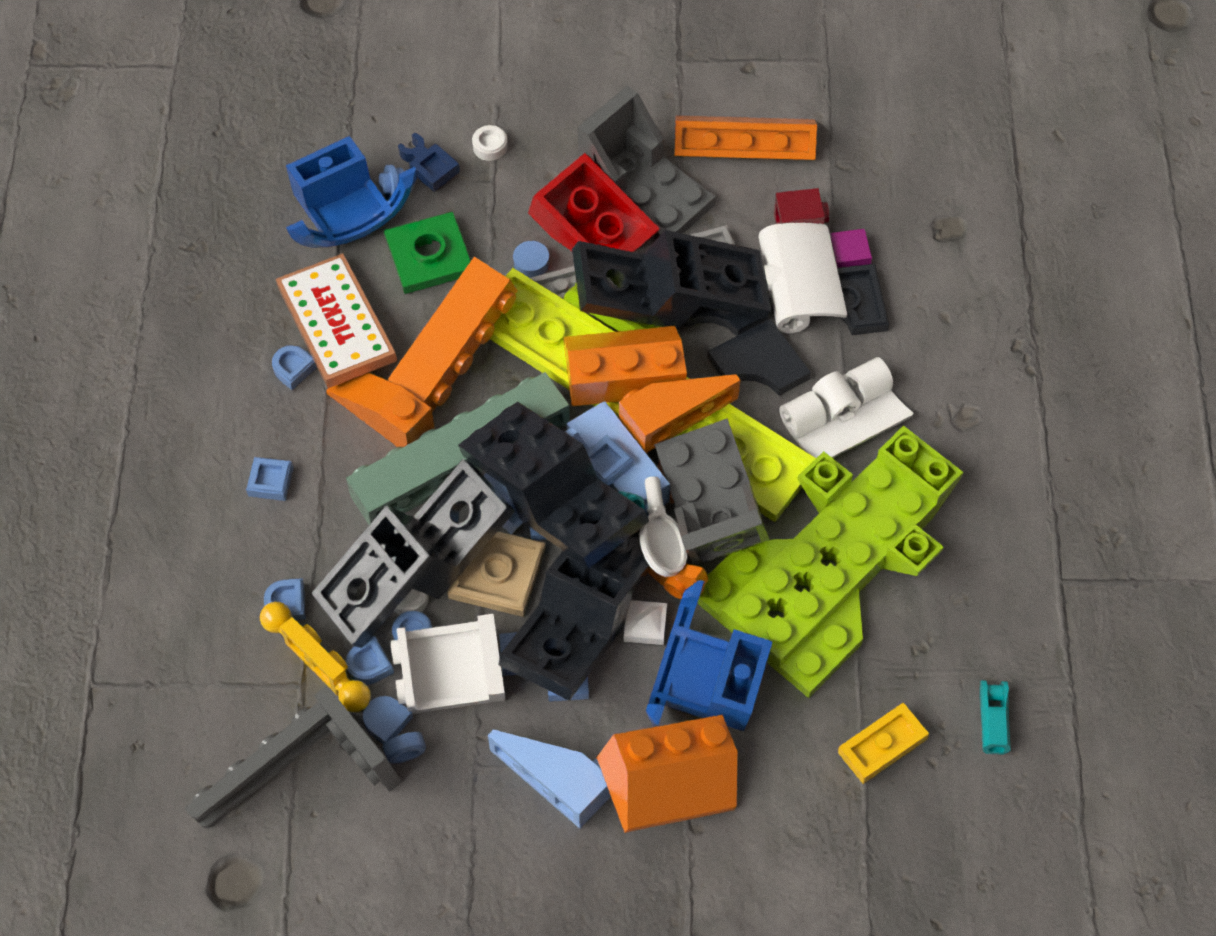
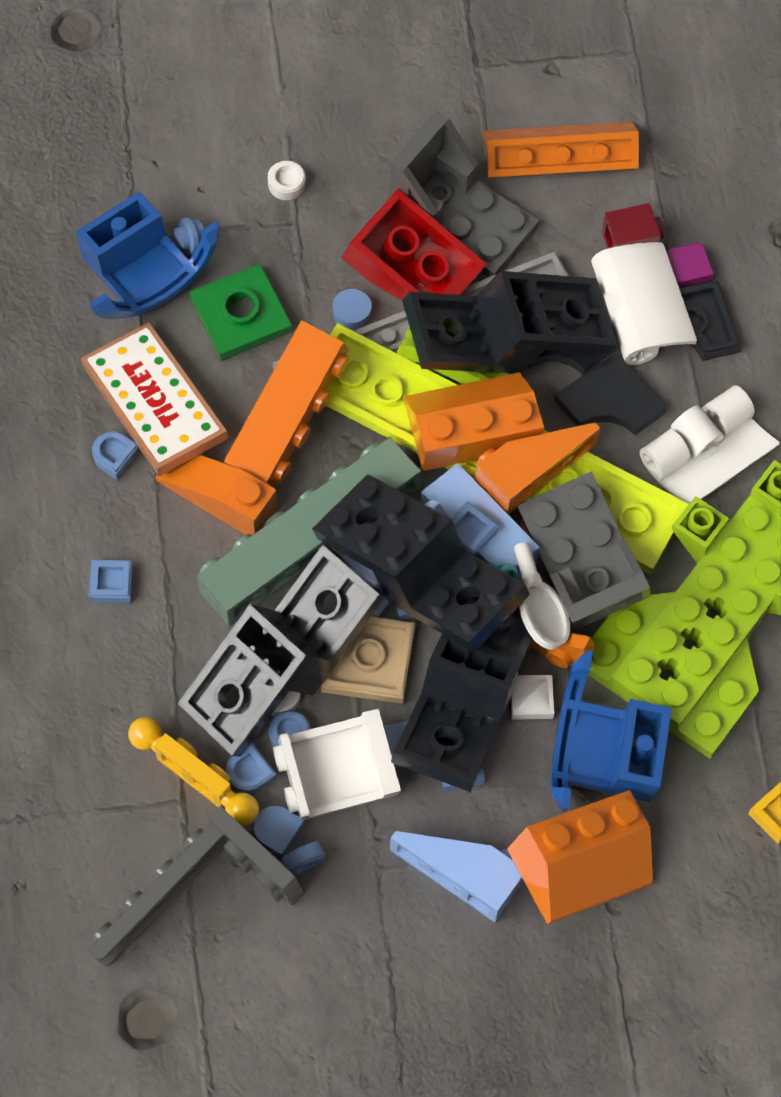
camera: 10 degrees left, 5 degrees up
medium blue tile [264,578,306,620] -> none
dark blue plate [398,133,460,192] -> none

